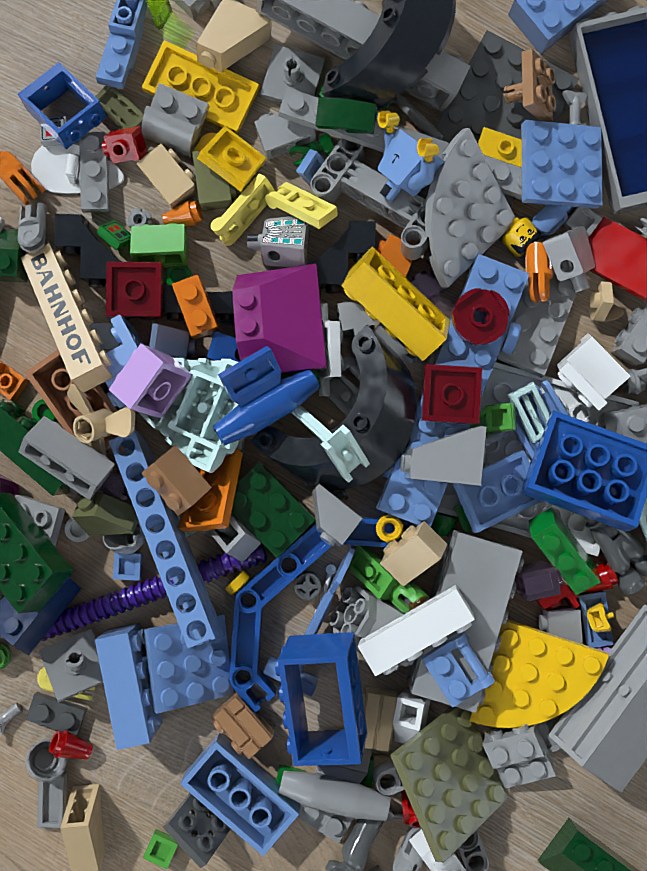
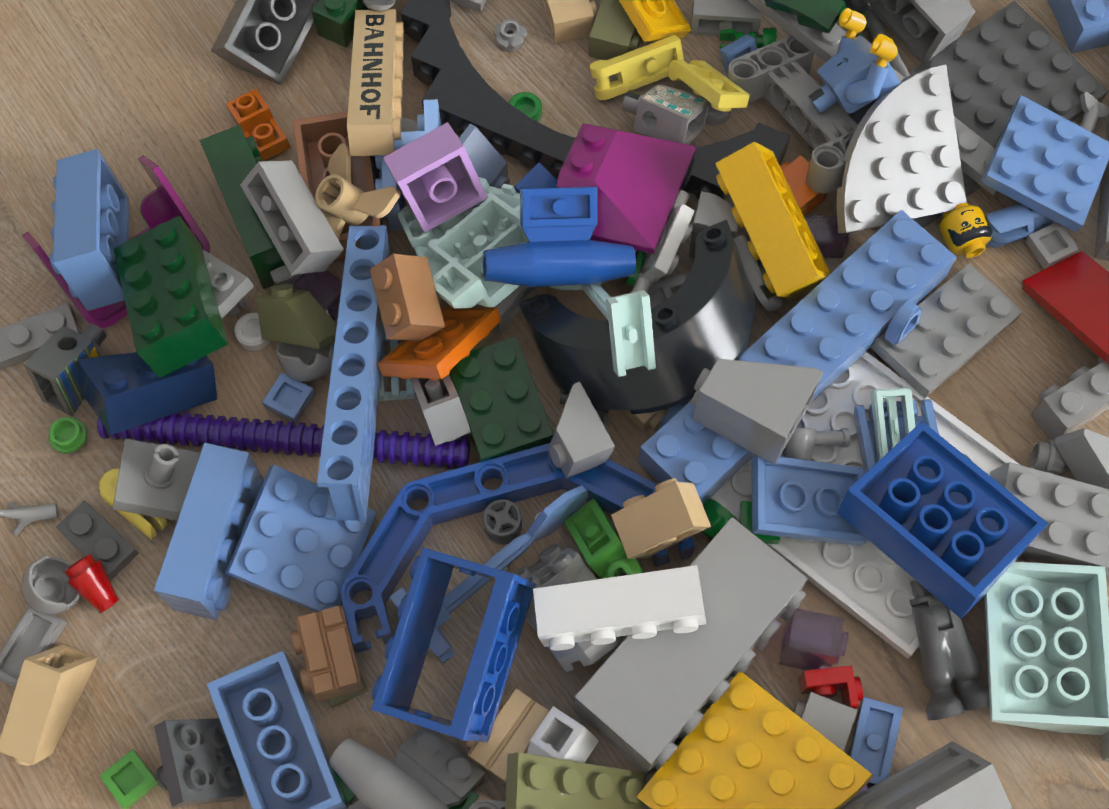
camera: 25 degrees right, 20 degrees down
green tile [97,220,131,250] -> none
dark red plate [106,262,163,318] -> none
bright green brick [130,223,189,267] -> none
orange cone [162,200,204,227] -> none
orange brick [172,275,221,339] -> none
yellow tile [224,570,250,596] -> none
yellow plate [376,515,403,542] -> none
dark red plate [421,364,482,424] -> none
medium blue plate [421,631,495,708] -> none
dark red plate [451,288,509,346] -> none
bright green tile [469,403,517,433] -> none
yellow plate [478,127,522,168] -> none
medium nougat plate [504,49,556,122] -> none
orange arm [526,242,553,303] -> none
green brick [528,507,601,595] -> none
light grey torso [543,225,595,292] -> none
white bracket [557,333,631,410] -> none
red cone [581,563,619,594] -> none
yellow piece [587,603,614,633] -> none
tan plate [590,281,624,322] -> none

